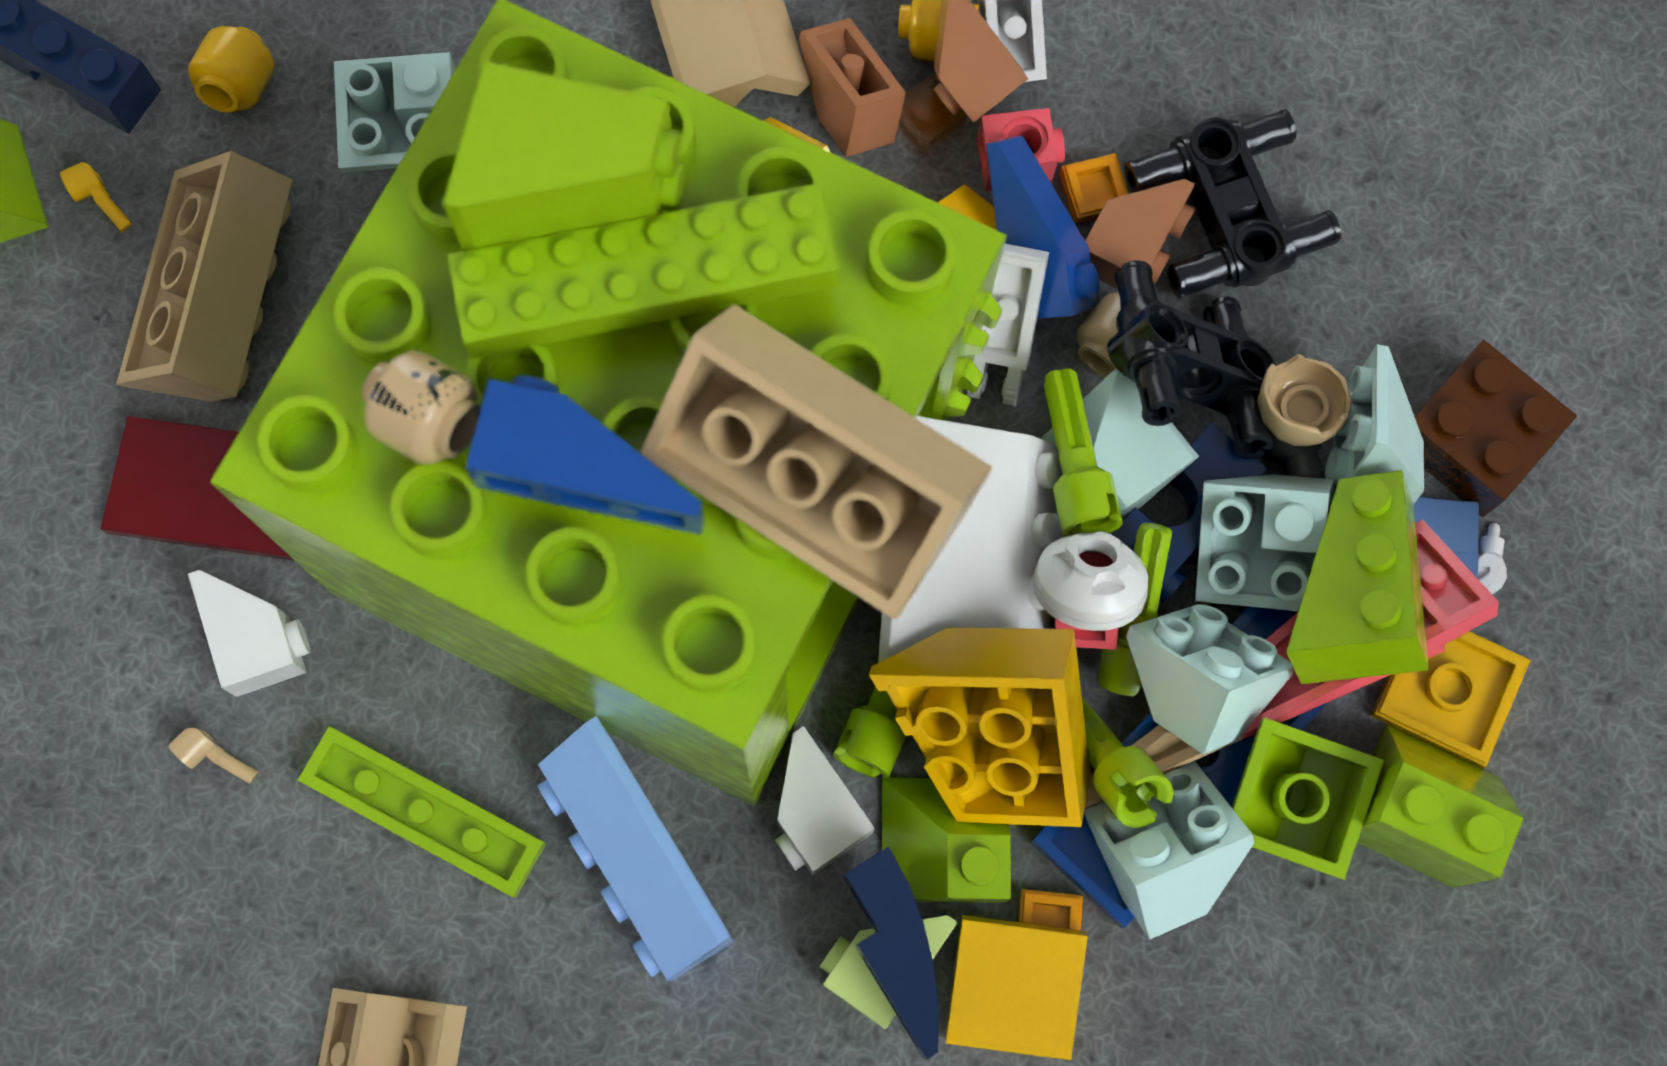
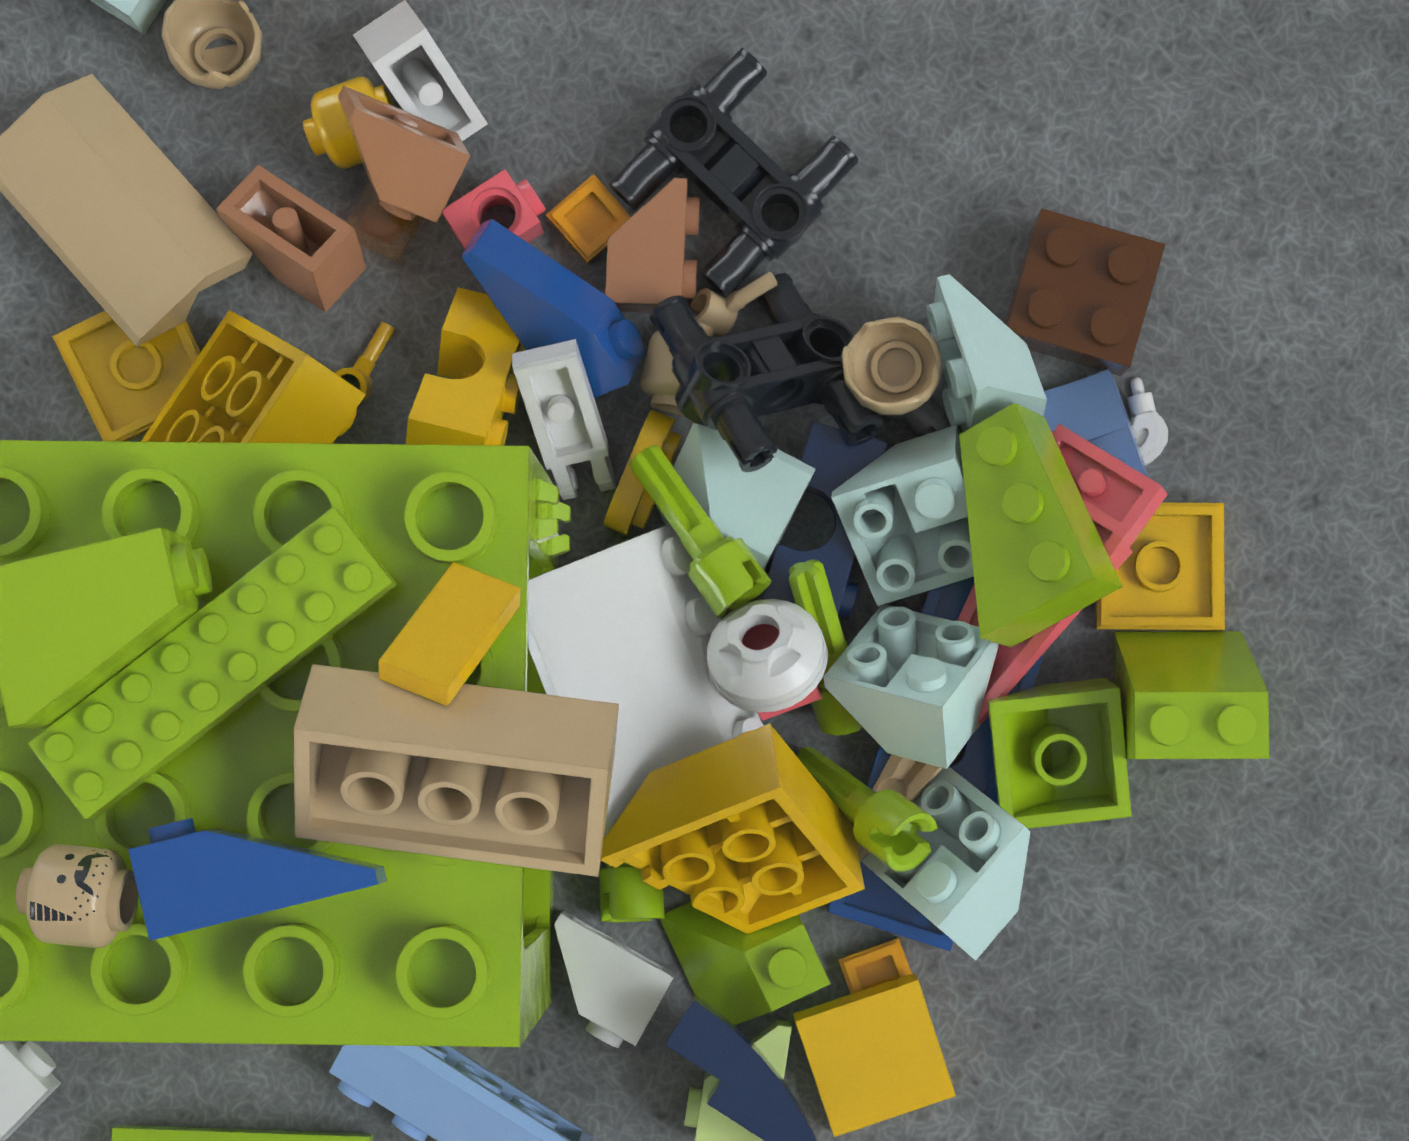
camera: 15 degrees left, 10 degrees up
none -> yellow tile [378,562,521,707]
none -> yellow plate [603,409,683,536]
none -> tan hand [691,272,777,336]

